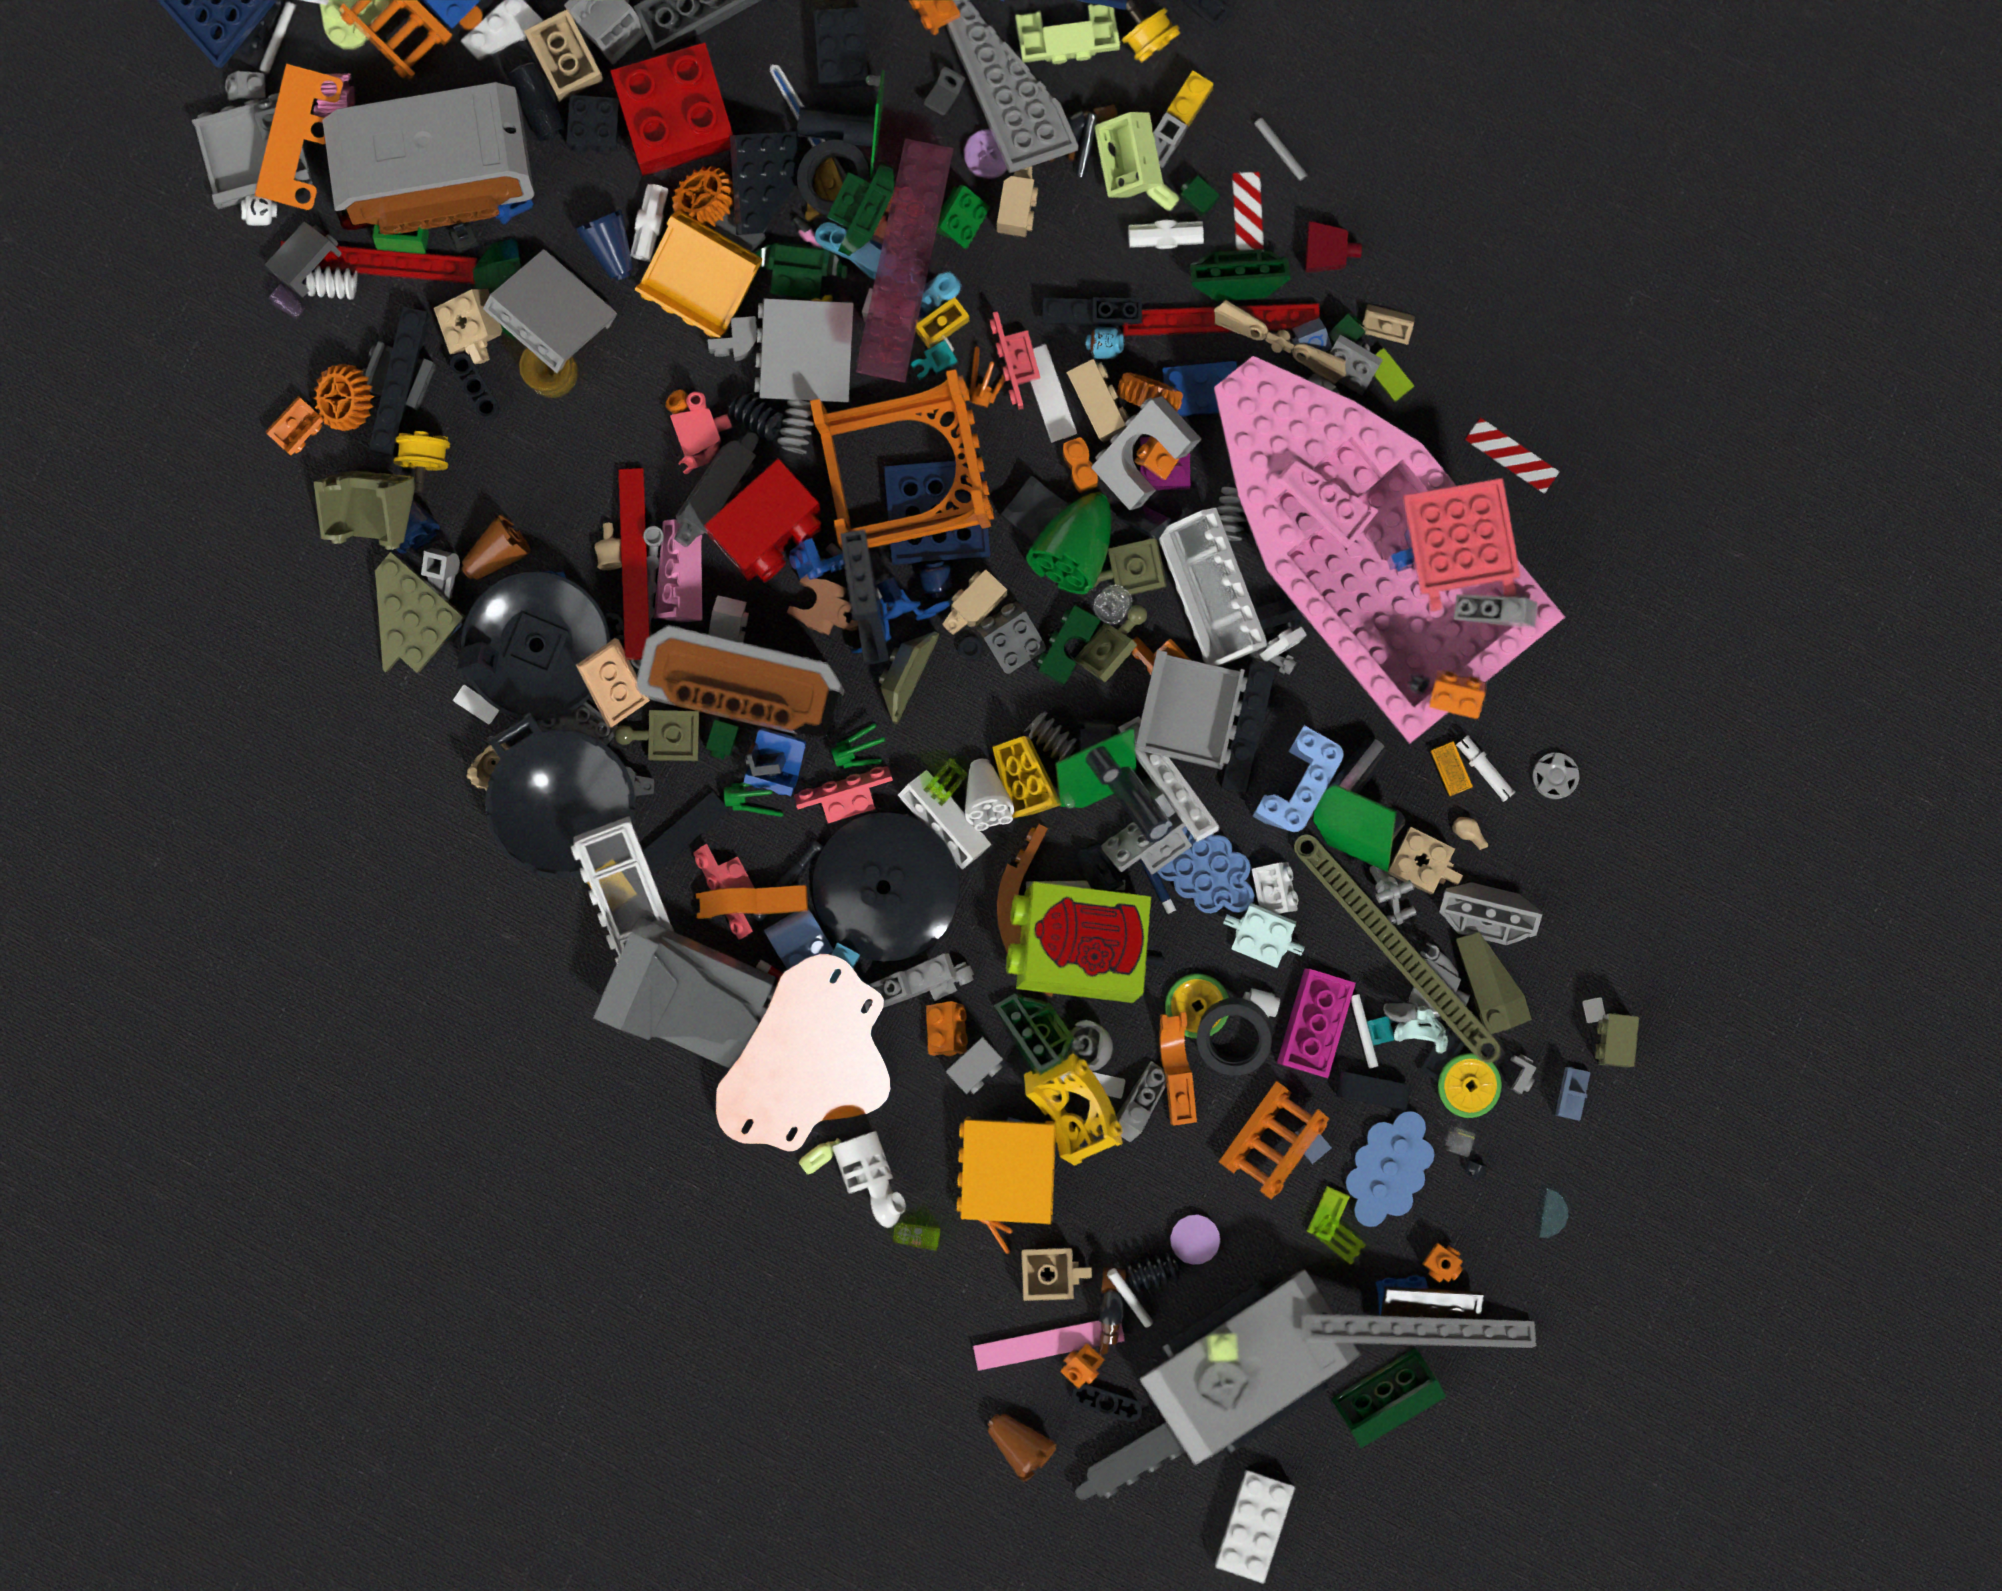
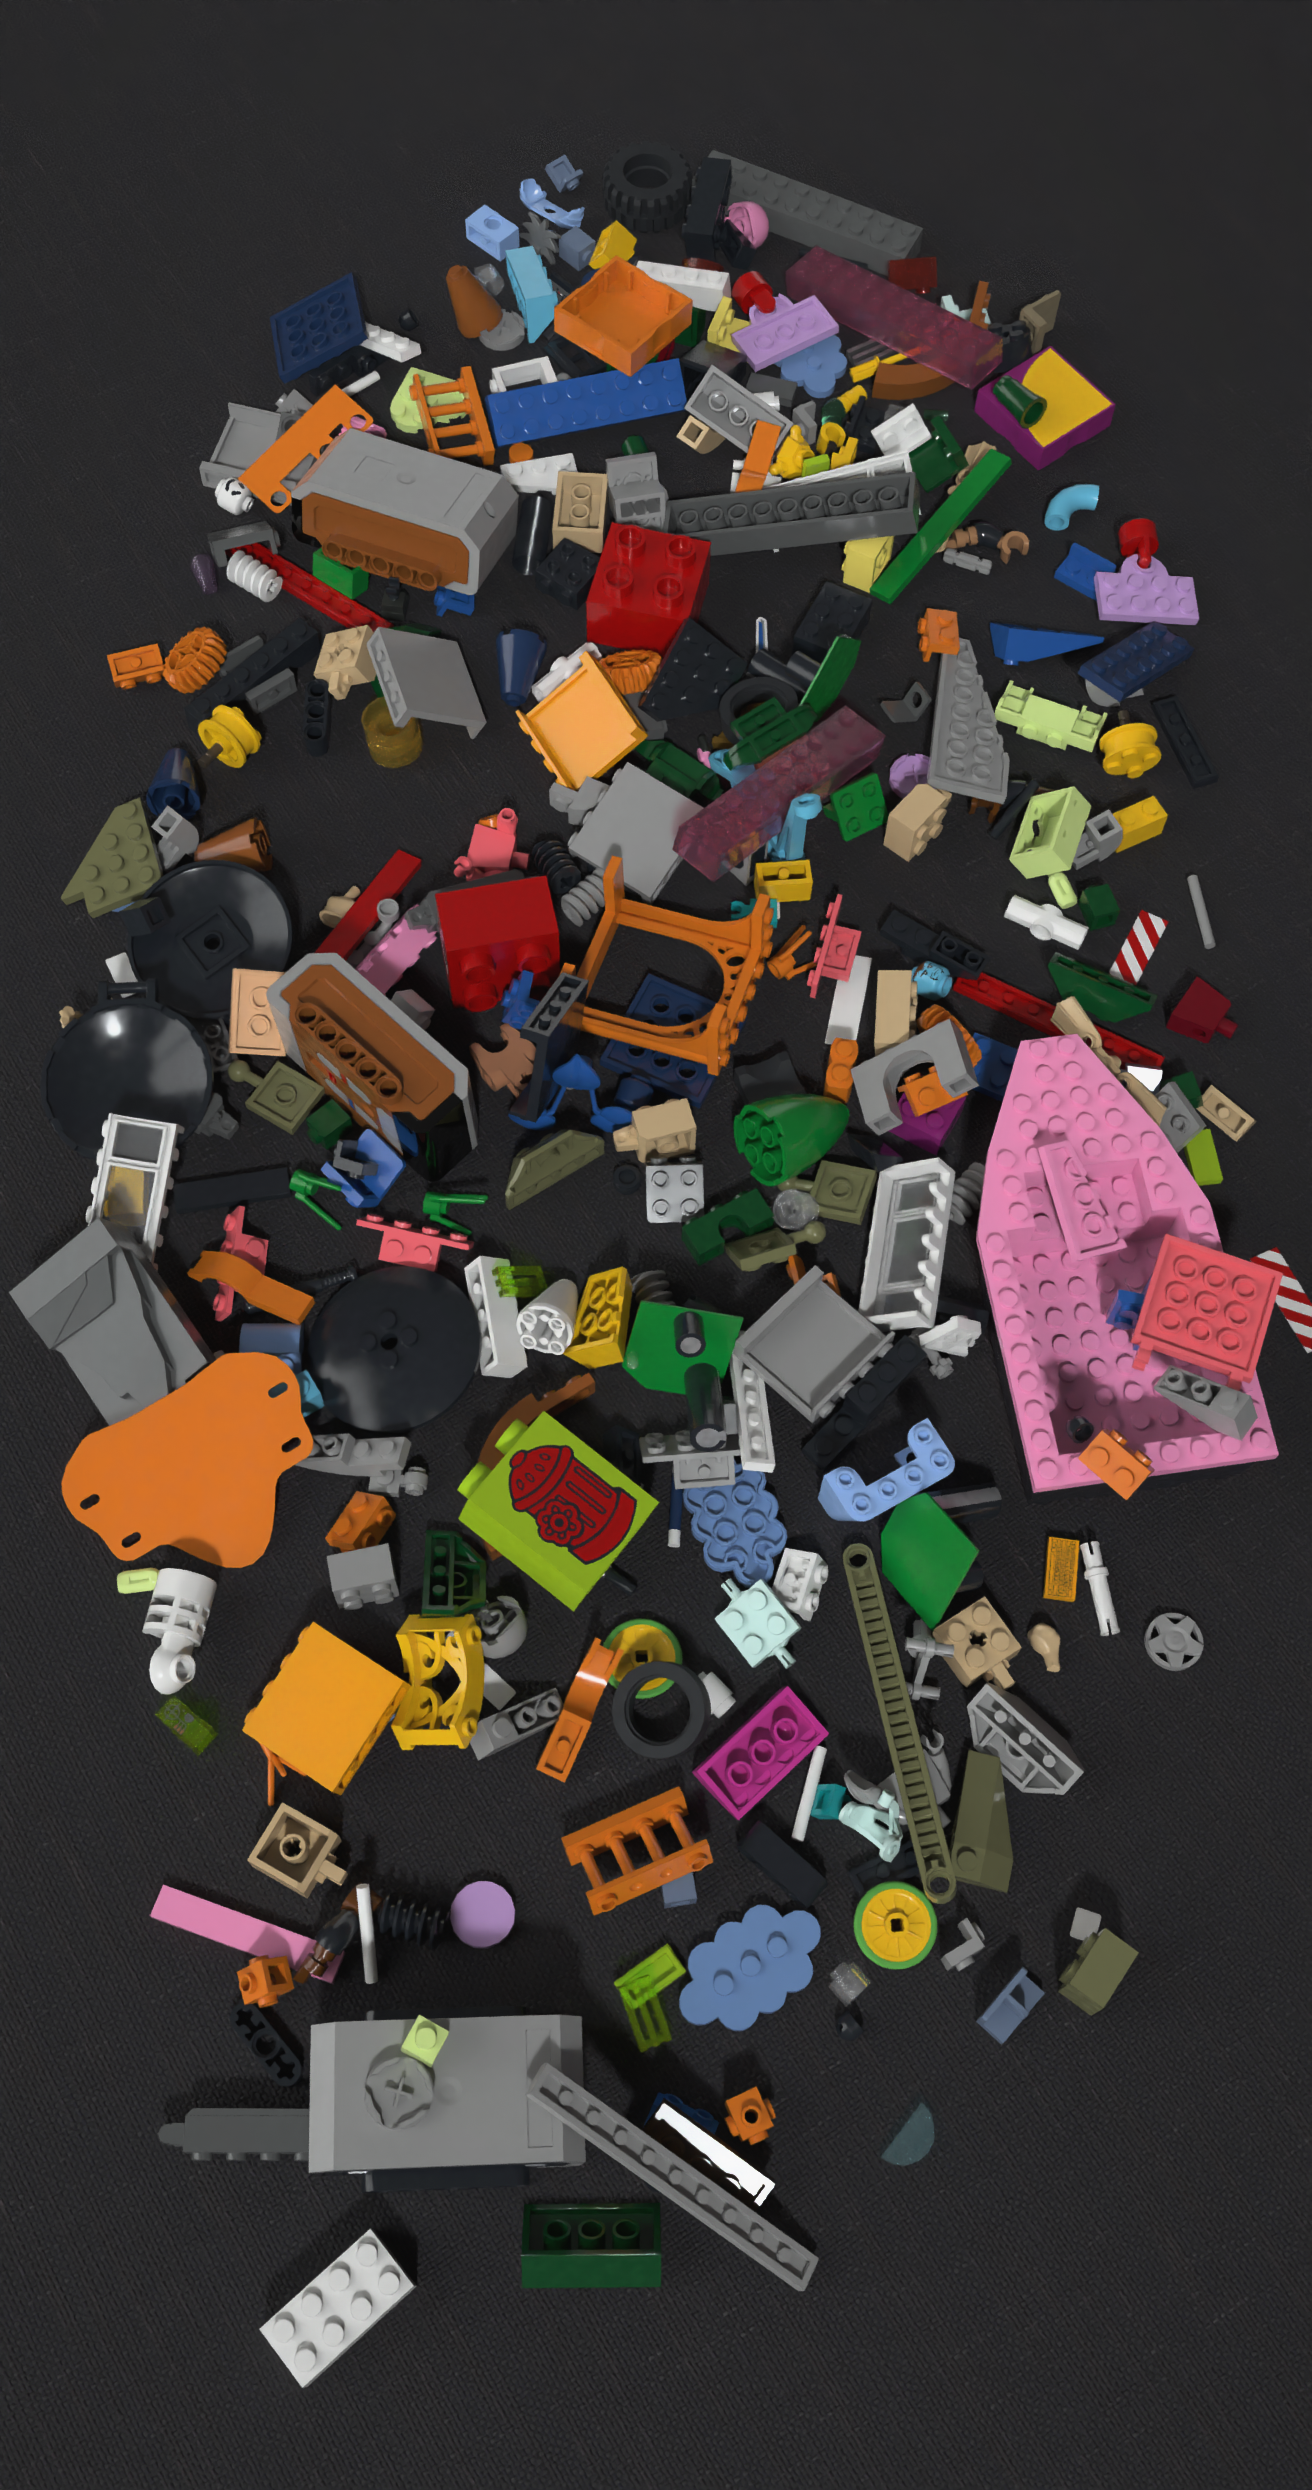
camera: 30 degrees right, 20 degrees down
olive windscreen [314,471,415,549] -> none
dark orange cone [988,1413,1057,1482] -> none

